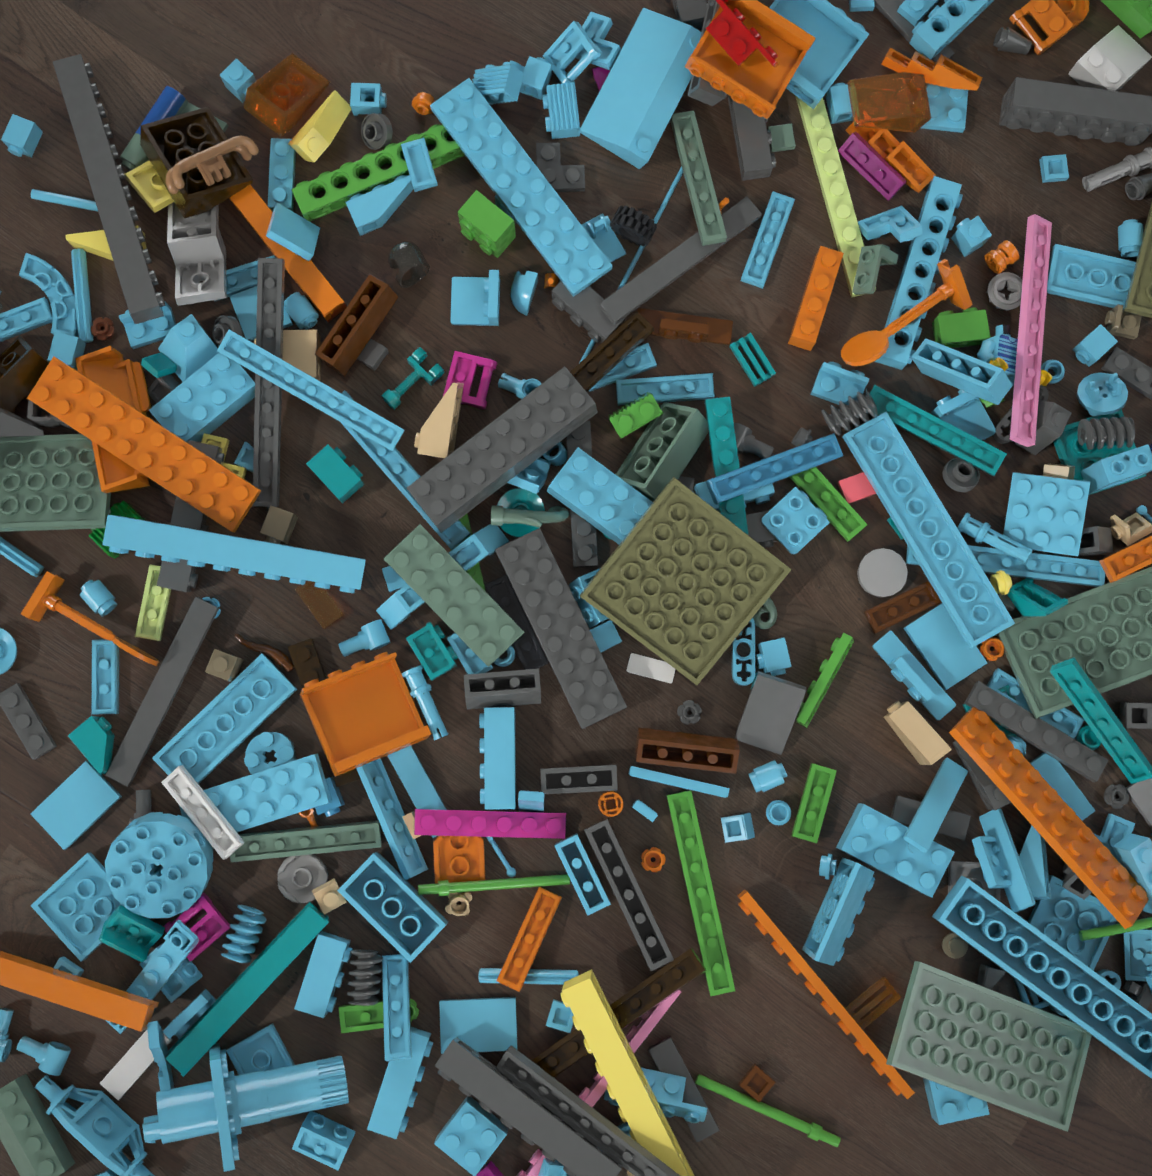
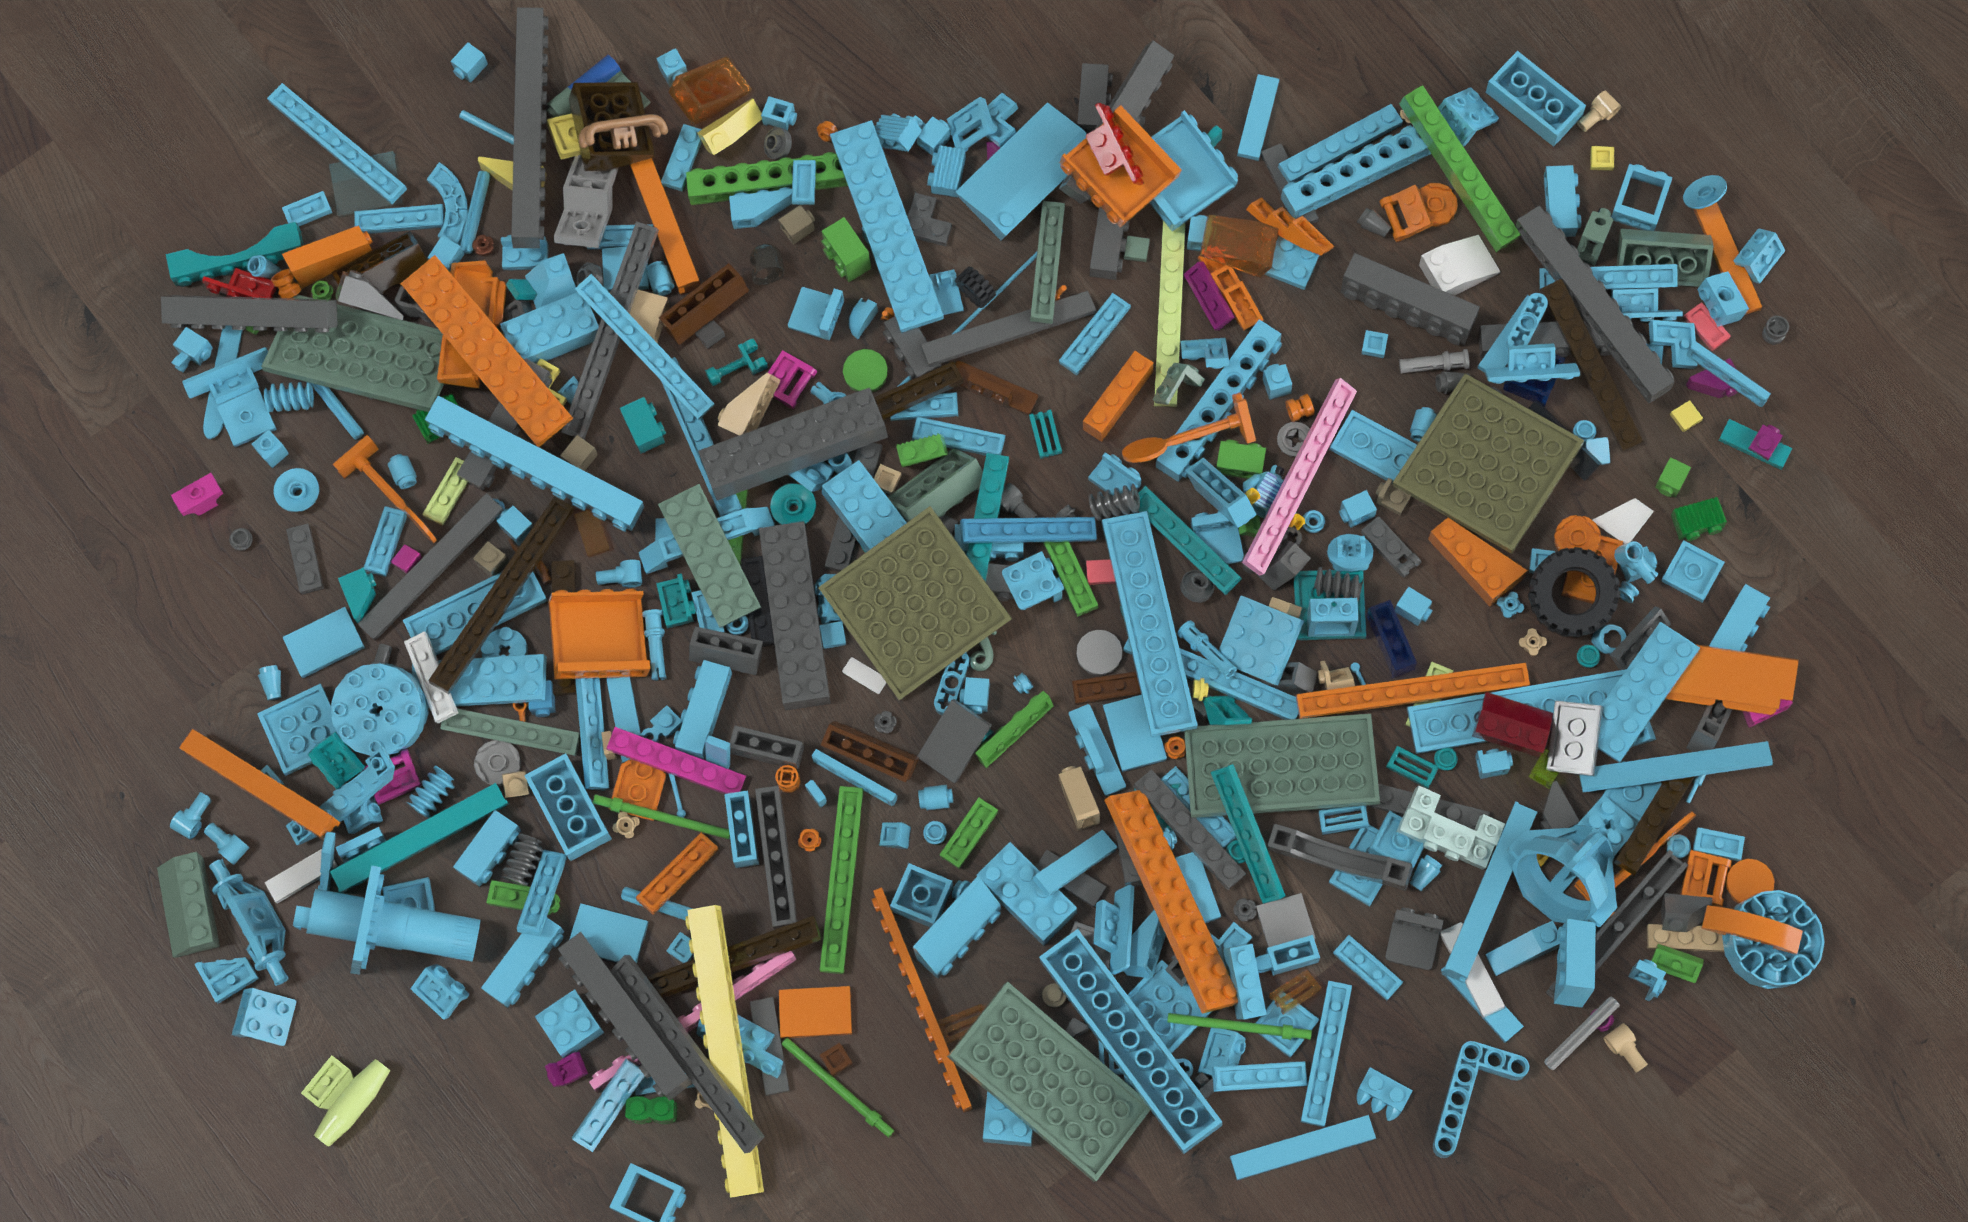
camera: 25 degrees right, 10 degrees down
medium azure tile [266,203,320,261] -> none
sand green plant [491,506,569,527] -> none
none -> medium azure cone [258,665,281,700]
none -> dark pink slope [391,544,423,574]
none -> dark brown plate [428,496,574,694]
none -> medium azure brick [497,506,533,545]
none -> medium azure plate [641,705,682,743]
none -> dark tan brick [779,205,815,245]
none -> orange tile [779,986,852,1038]
none -> bright green tile [843,349,888,392]
none -> tan plate [874,464,902,495]
none -> medium azure brick [890,863,953,928]
none -> medium azure plate [1013,673,1034,694]

